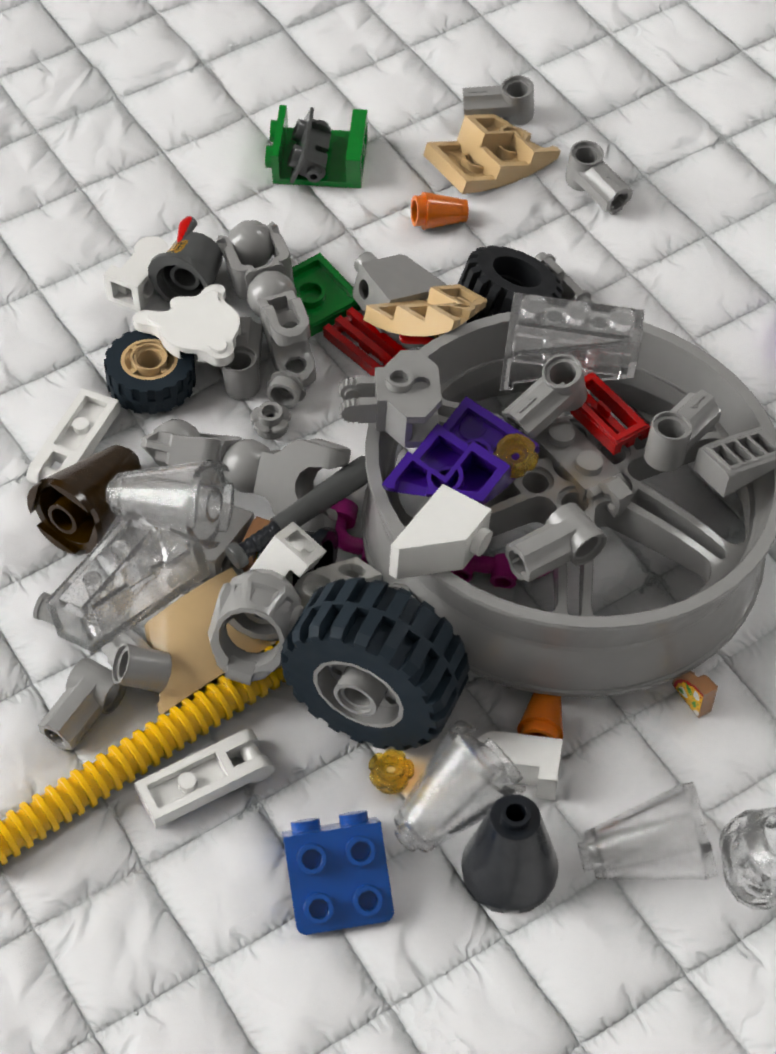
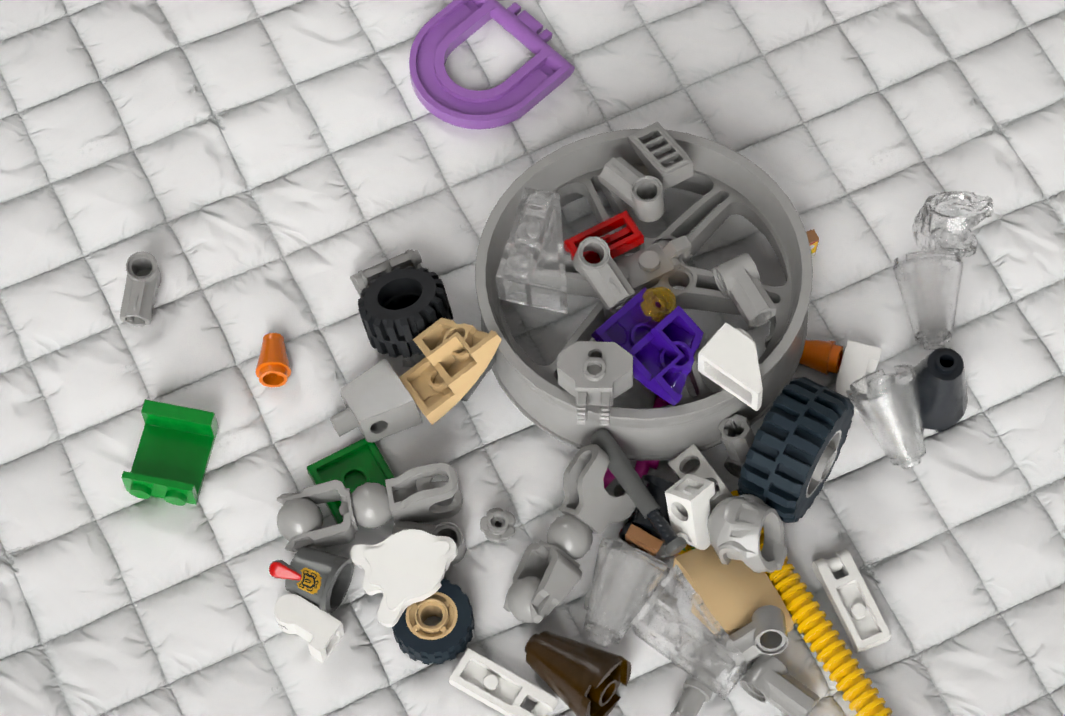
camera: 85 degrees left, 10 degrees up
light grey plate [267,371,306,409] -> none
blue bracket [282,810,394,935] -> none
dark grey hinge [287,107,332,184] -> none
red tile [323,307,406,376] -> none
clear yellow plate [368,749,415,794] -> none
tan slope [423,114,561,194] -> none
light grey piece [565,141,633,215] -> none

